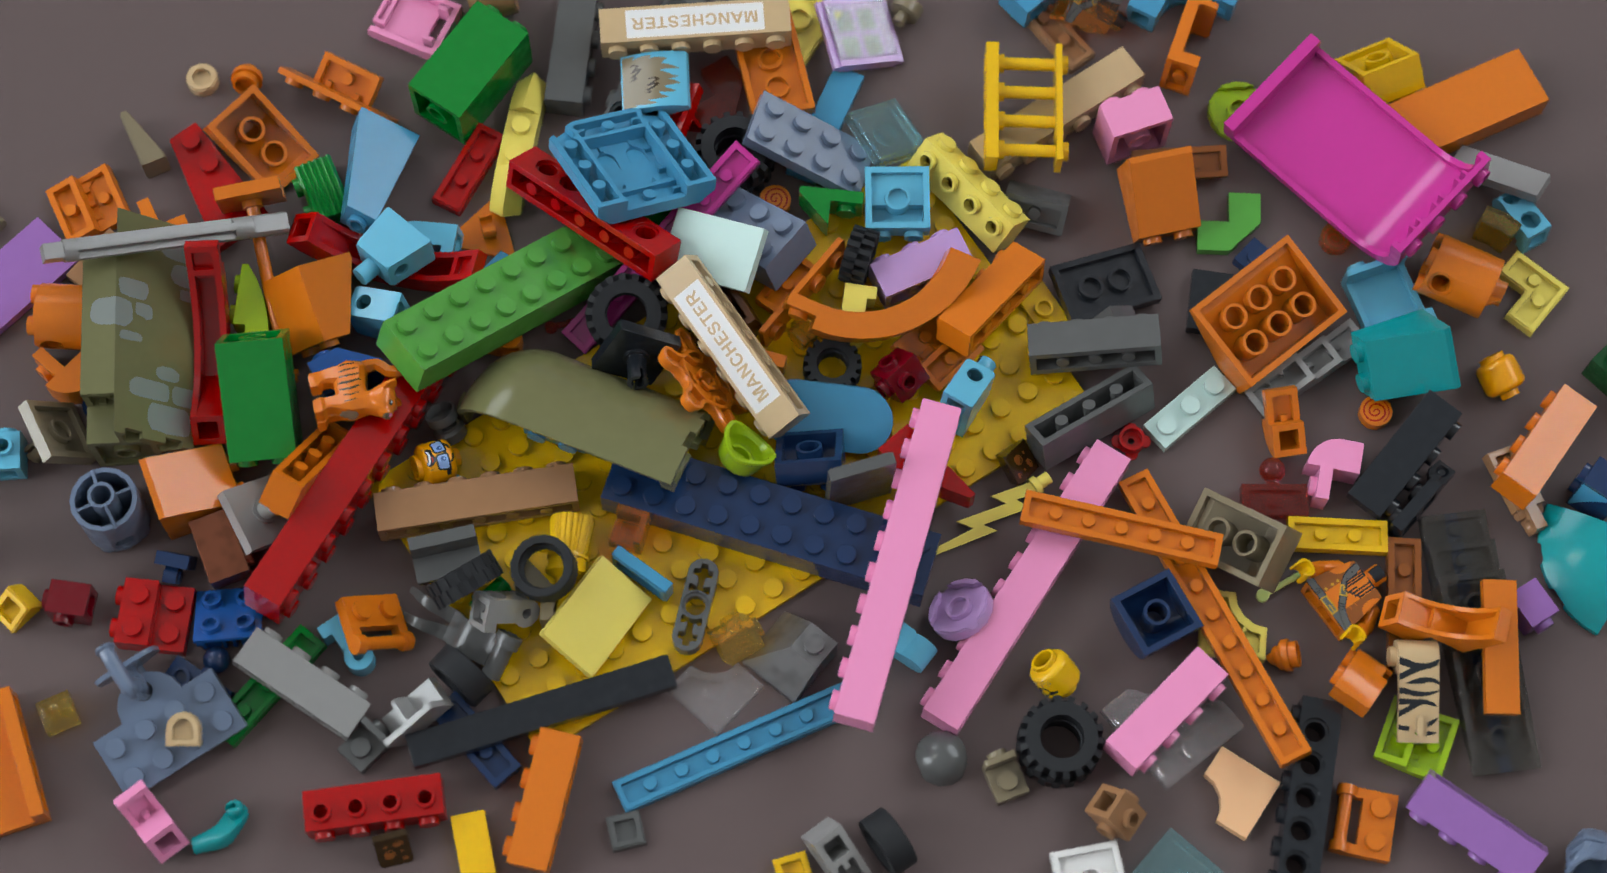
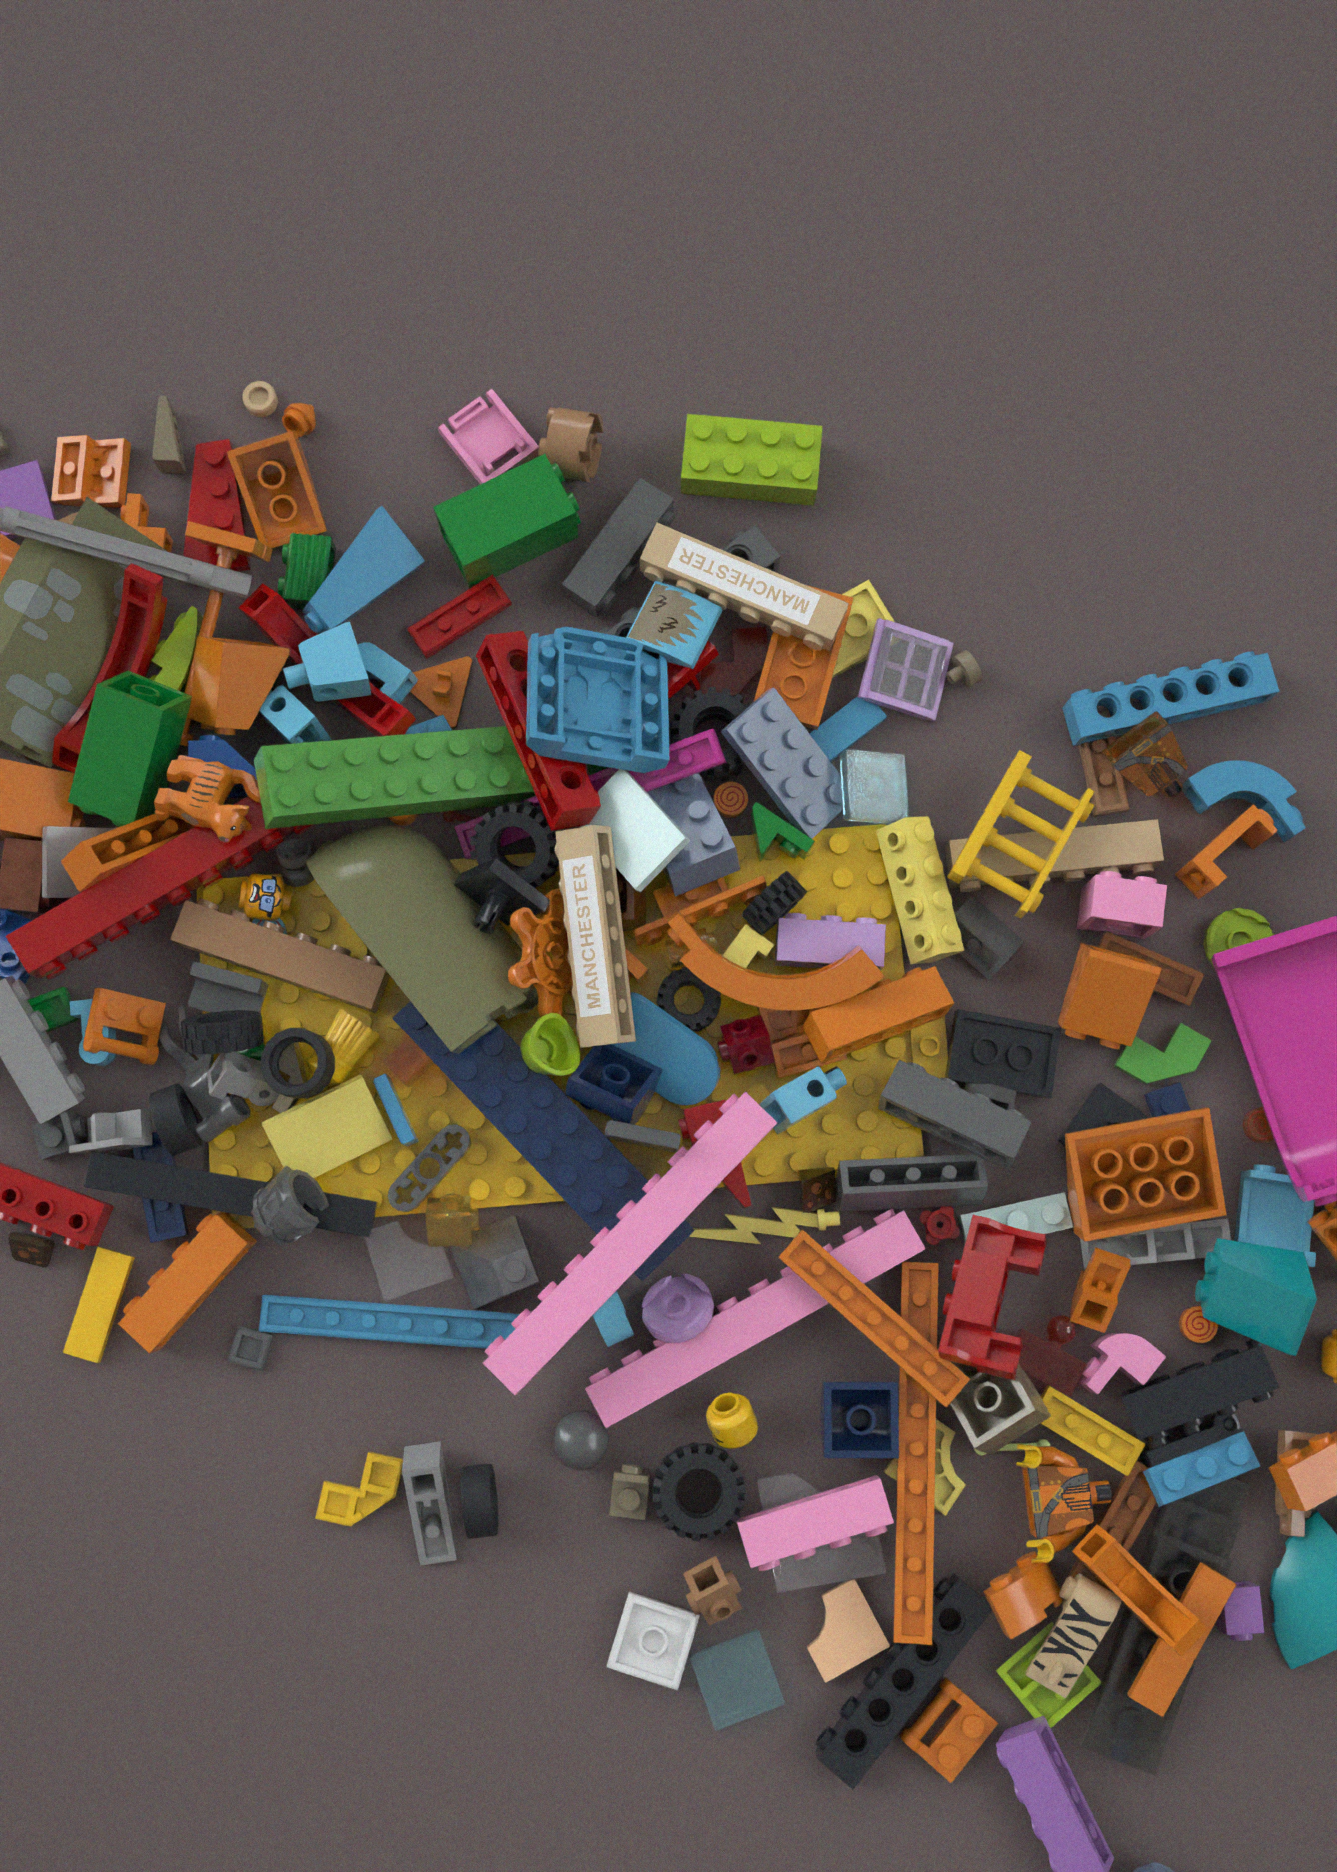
camera: 30 degrees right, 10 degrees up
orange bracket [278,51,399,124] -> none
light yellow brick [489,72,546,217] -> none
medium azure plate [864,166,931,242] -> none
orange plate [1266,638,1302,672] -> none
none -> dark grey helmet [251,1166,329,1245]
none -> red bracket [938,1215,1047,1380]
none -> dark azure plate [1143,1431,1260,1507]

